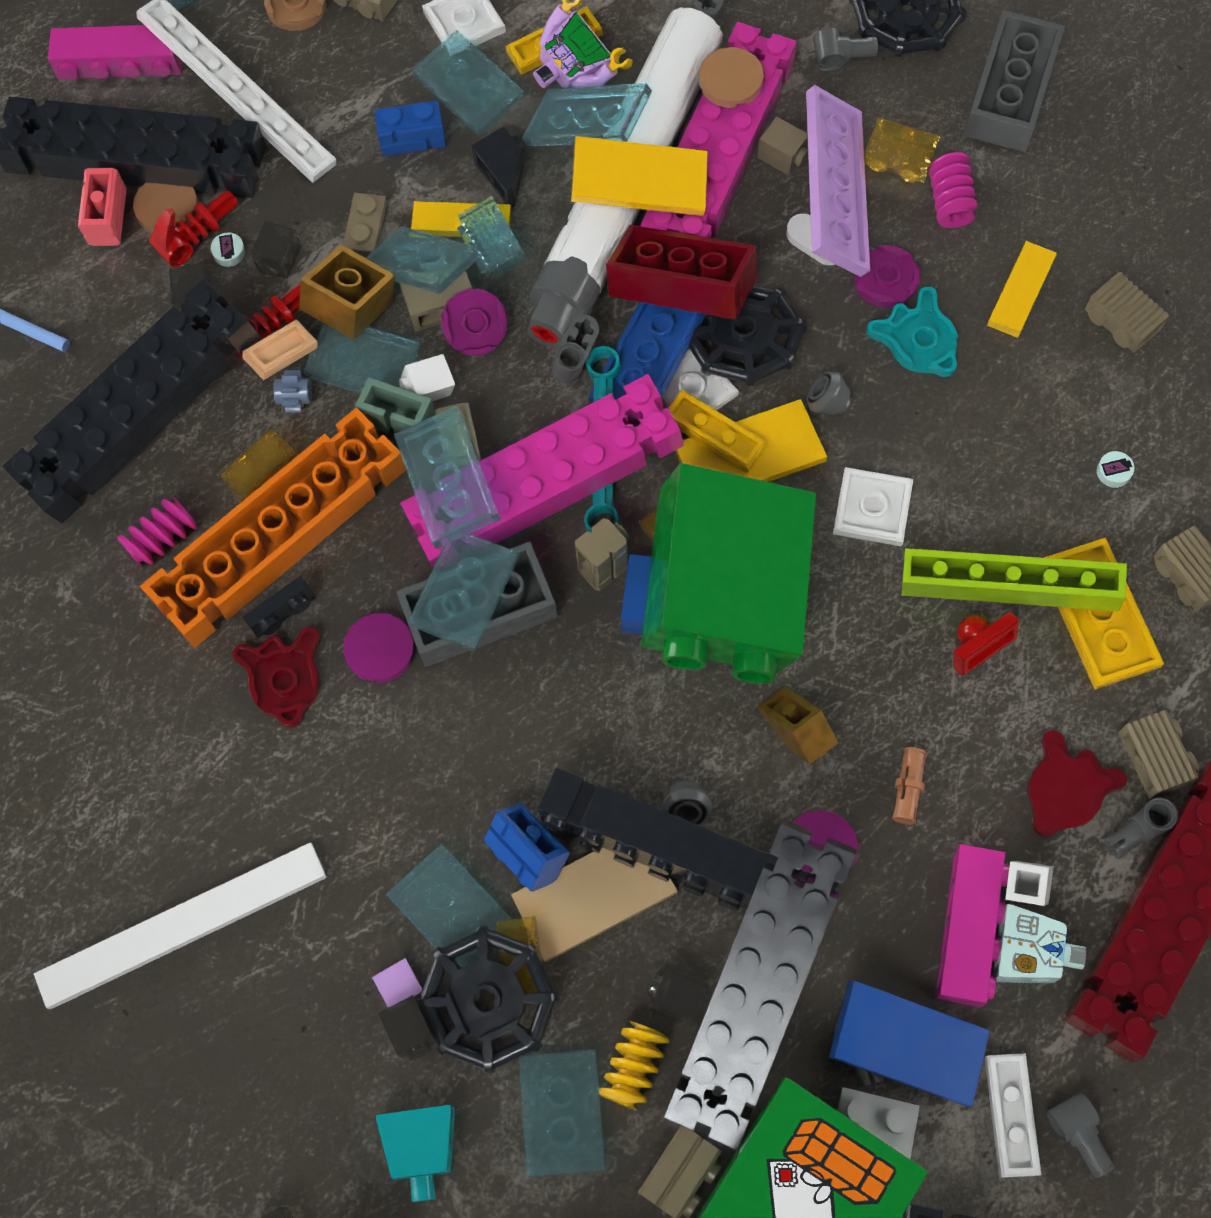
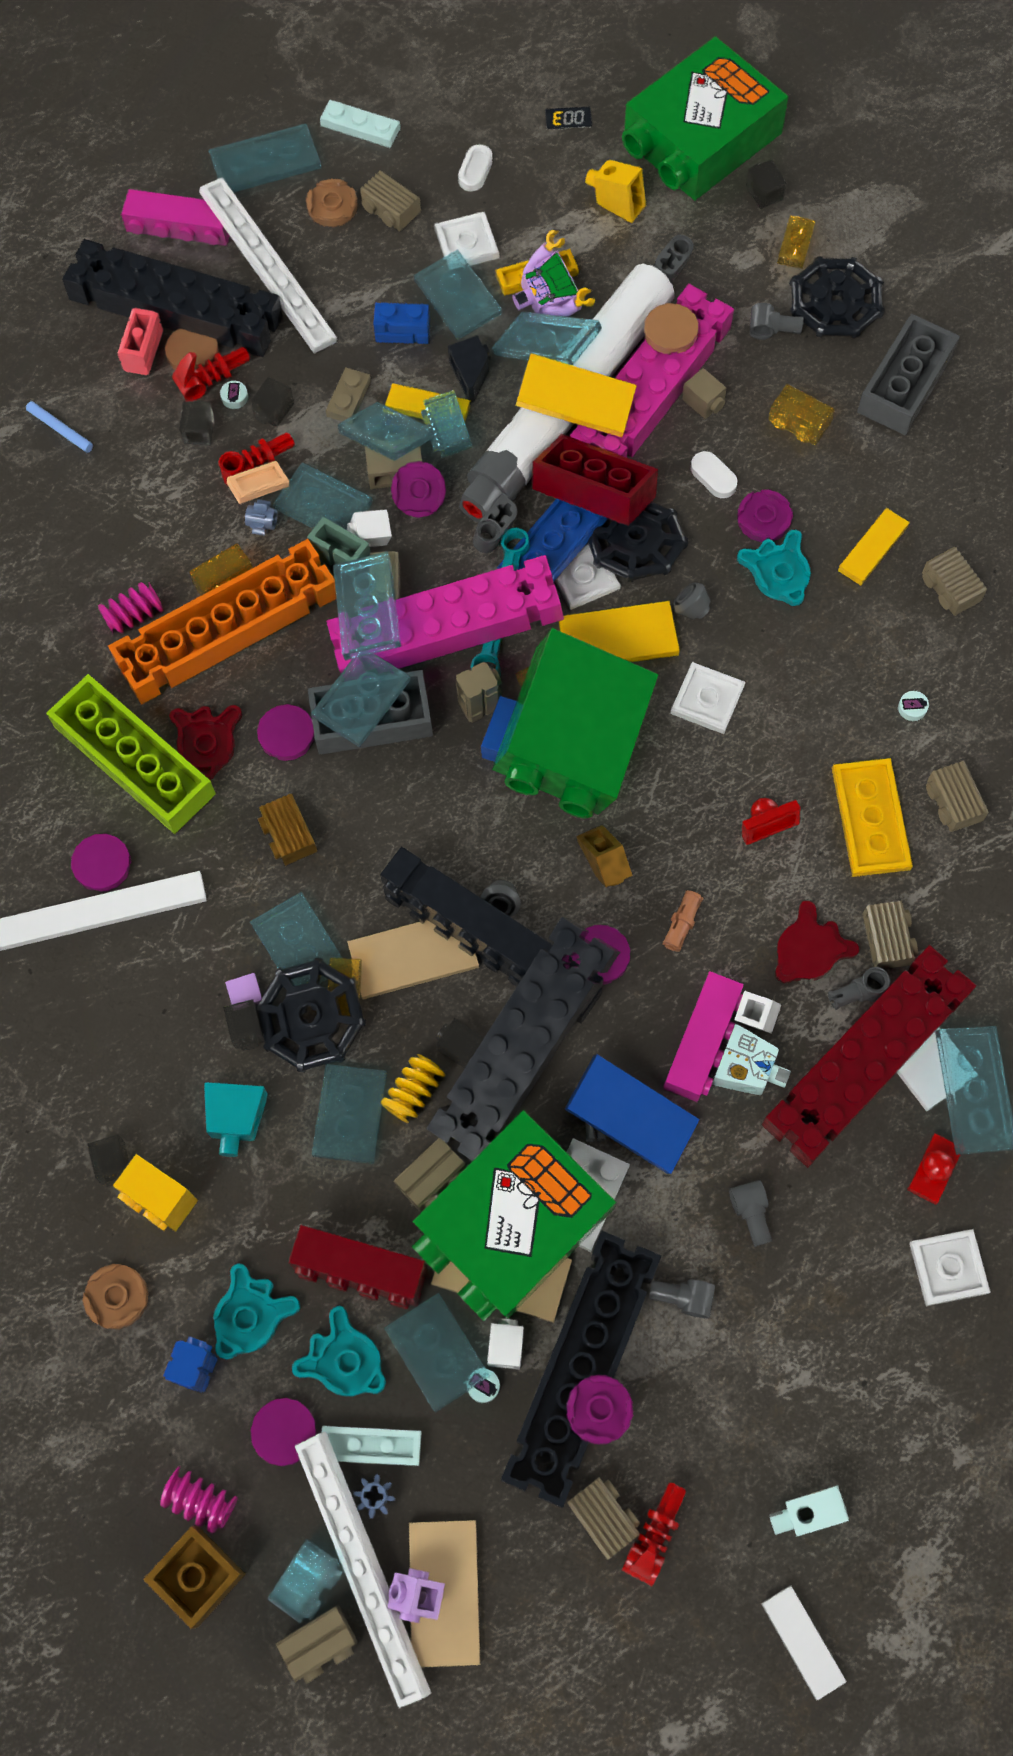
camera: 10 degrees right, 0 degrees up
black brick [2,278,261,524] -> none
black plate [243,576,315,639] -> none
pearl gold brick [299,244,395,340] -> none
blue brick [484,802,570,892] -> none
yellow tile [668,390,767,473] -> none
lavender plate [806,85,870,277] -> none
lime brick [901,548,1127,611] -> none
dark pink piece [929,152,978,228] -> none
white tile [985,1053,1041,1178] -> none
none -> lime brick [46,674,216,835]
none -> magenta tile [71,834,131,892]
none -> pearl gold brick [258,794,318,866]

